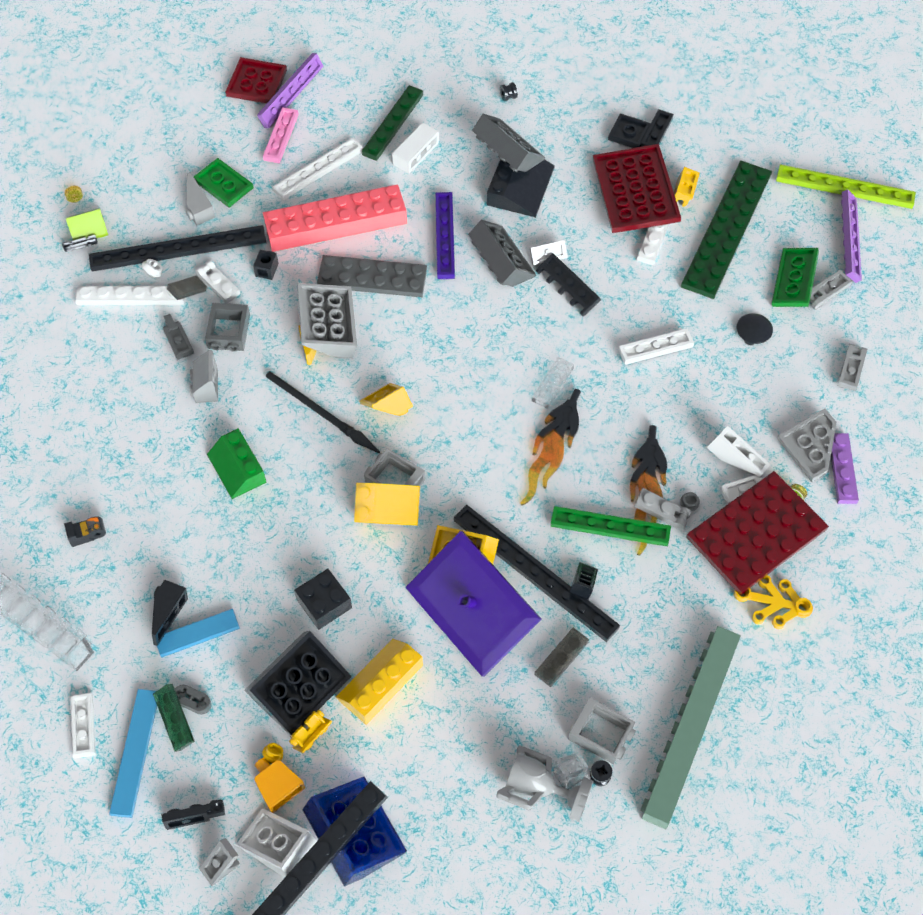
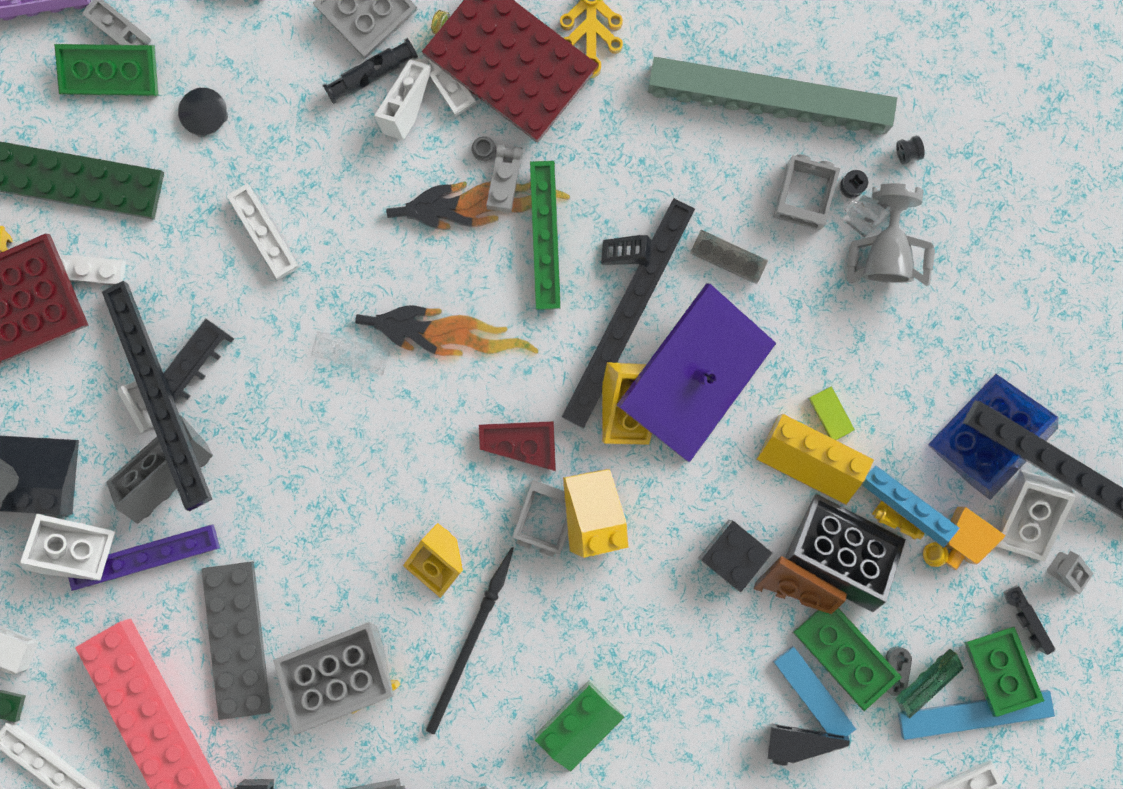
camera: 100 degrees left, 25 degrees up
none -> white slope [20,514,115,581]
none -> black plate [102,281,213,511]
none -> black piece [323,38,418,104]
none -> dark red wing [479,421,556,471]
none -> dark orange wing [754,556,847,614]
none -> green tile [792,608,902,711]
none -> lime tile [808,386,855,440]
none -> dark azure plate [862,465,960,547]
none -> black wheel [896,135,925,165]
none -> green plate [964,626,1044,717]

